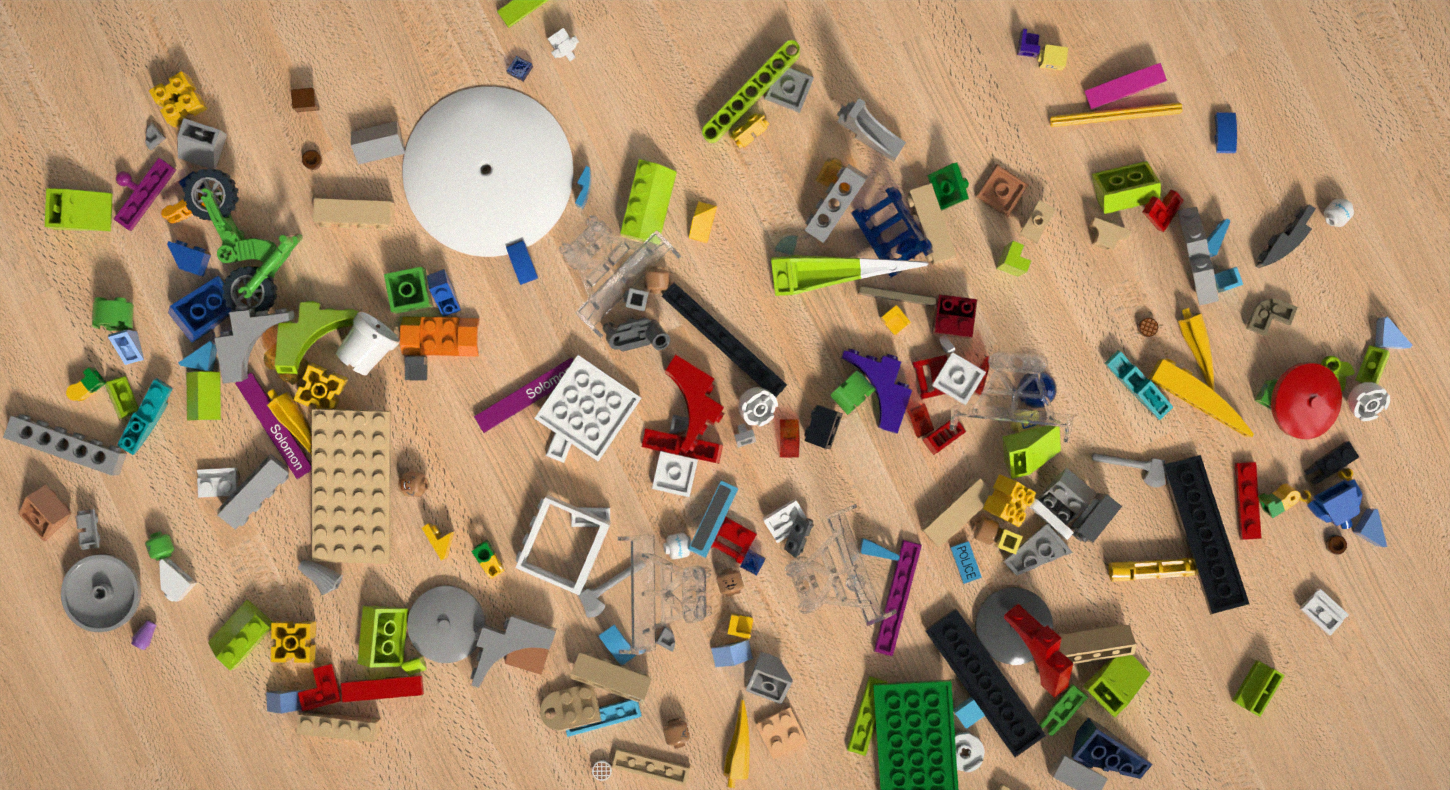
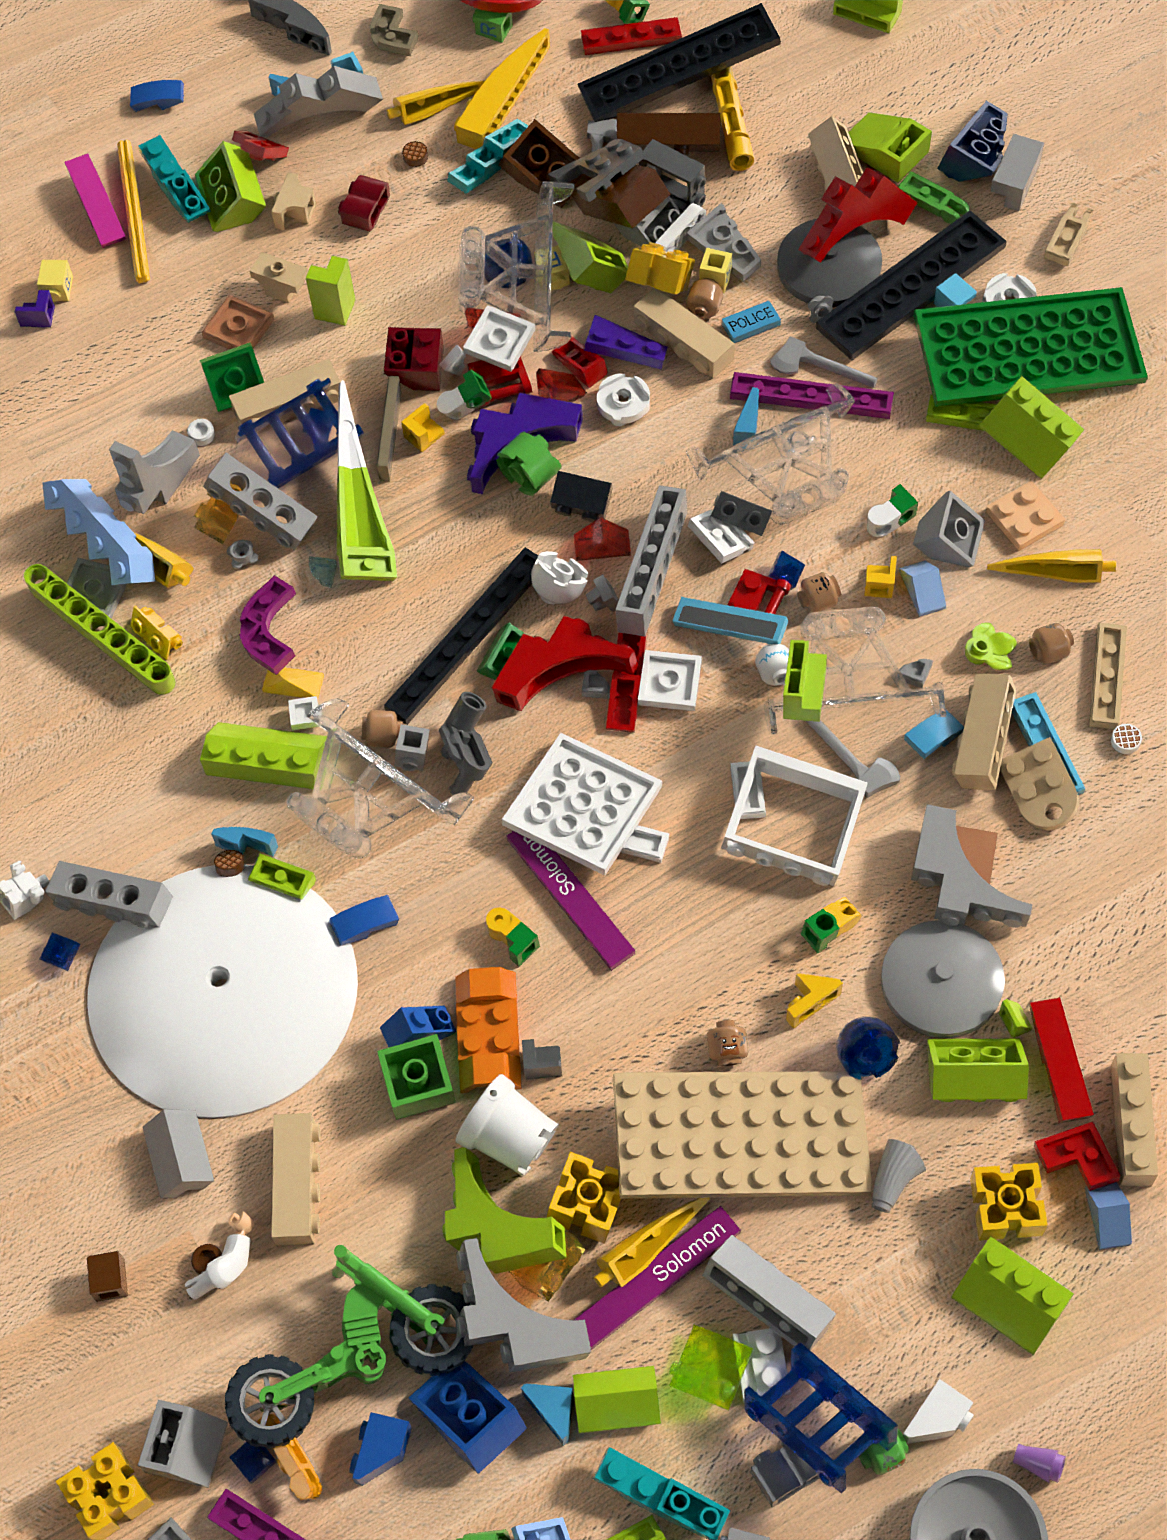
camera: 90 degrees left, 25 degrees down
none -> light blue brick [42,479,155,585]
none -> light grey brick [45,861,173,928]
none -> yellow piece [134,532,194,588]
none -> teal slope [138,135,211,223]
none -> white arm [185,1211,254,1300]
none -> white tile [187,419,215,446]
none -> reddish brown tile [214,850,245,877]
none -> light grey plate [227,540,258,569]
none -> magenta plate [239,575,296,675]
none -> lime slope [248,853,316,900]
none -> white plate [288,696,321,731]
none -> dark red brick [338,175,390,232]
none -> leg [437,369,492,420]
none -> green slope [477,622,527,680]
none -> leg [486,907,540,967]
none -> reddish brown slope [498,119,585,208]
none -> dark grey wing [548,139,645,202]
none -> reddish brown brick [568,165,671,229]
none -> dark purple wing [584,315,668,370]
none -> white plate [597,373,650,426]
none -> light grey brick [615,485,687,636]
none -> reddish brown brick [617,113,720,156]
none -> clear neon green hinge [669,1324,754,1411]
none -> clear blue fence [744,1342,898,1494]
none -> dark grey brick [750,1432,830,1507]
none -> light grey piece [770,336,878,388]
none -> lime piece [783,640,827,722]
none -> light grey plate [808,296,834,323]
none -> clear blue cylinder [836,1016,900,1080]
none -> leg [867,484,918,537]
none -> lime plate [965,622,1017,670]
none -> lime slope [979,376,1085,479]

